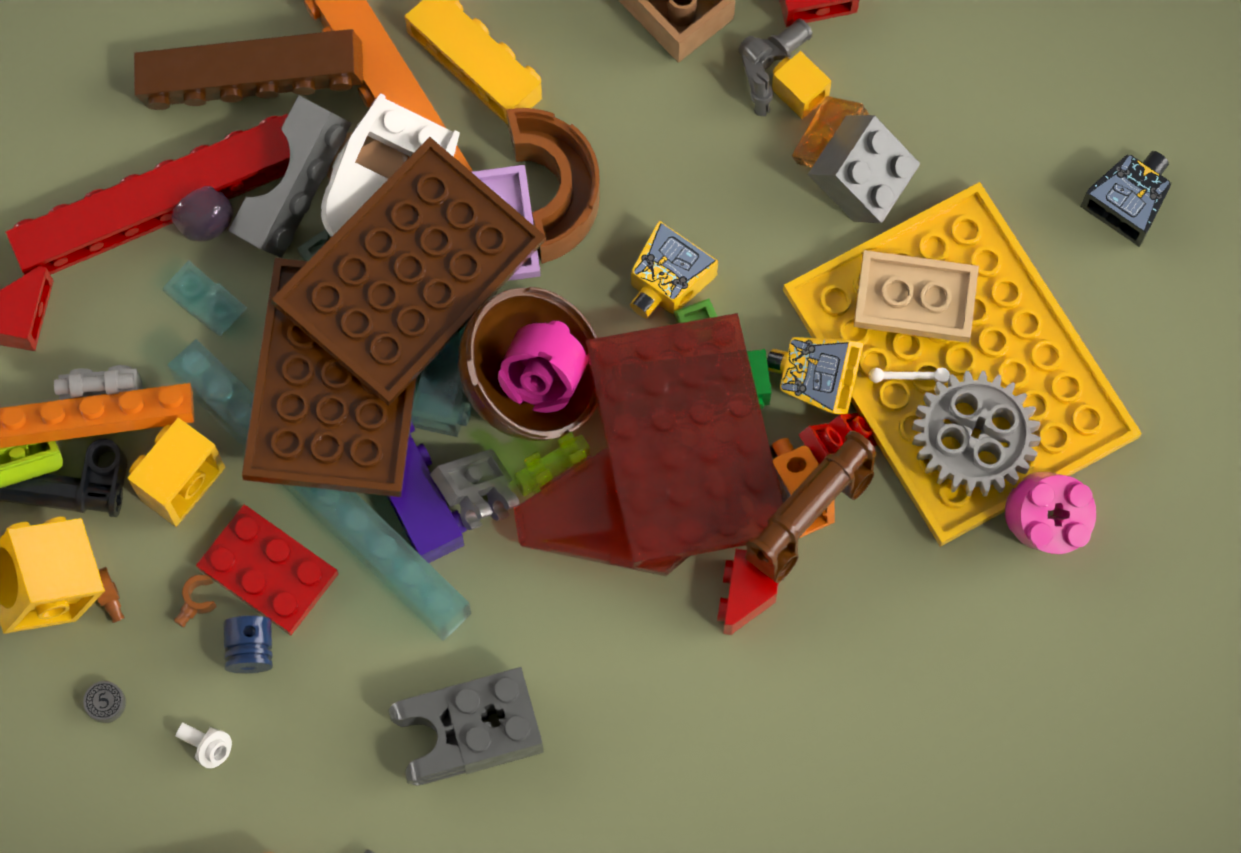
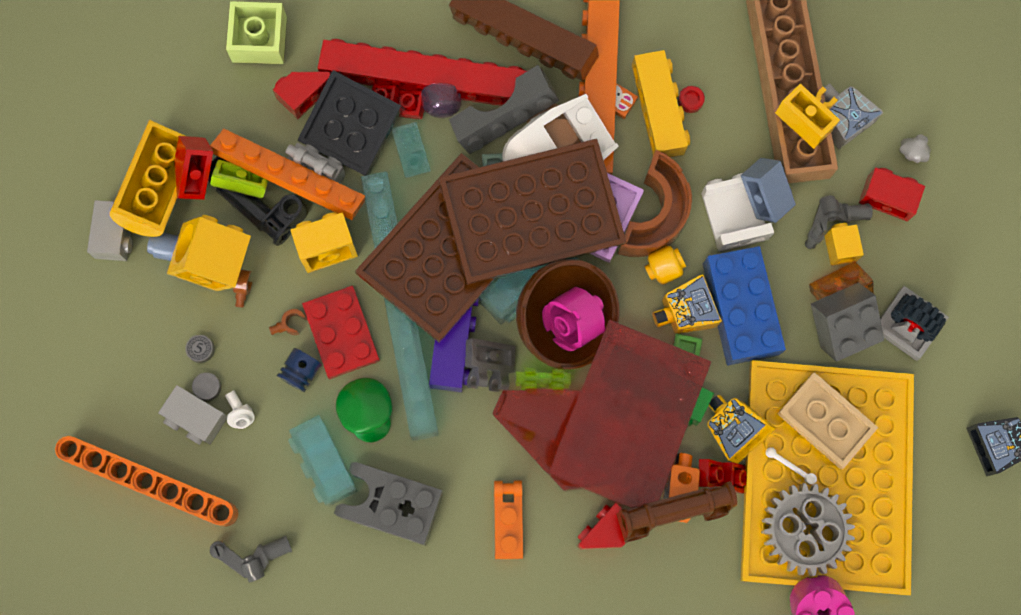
camera: 30 degrees right, 5 degrees up
none -> light grey brick [158,385,227,445]
none -> flat silver tile [192,373,221,401]
none -> clear light blue brick [288,415,358,507]
none -> black plate [298,70,403,177]
none -> green piece [336,378,393,443]
none -> red slope [372,85,428,119]
none -> orange plate [494,480,523,559]
none -> tile [615,83,638,119]
none -> yellow head [645,246,686,285]
none -> red tile [678,86,705,113]
none -> white panel [701,173,774,252]
none -> blue brick [703,246,786,366]
none -> sand blue brick [740,158,796,223]
none -> plate [880,286,949,361]

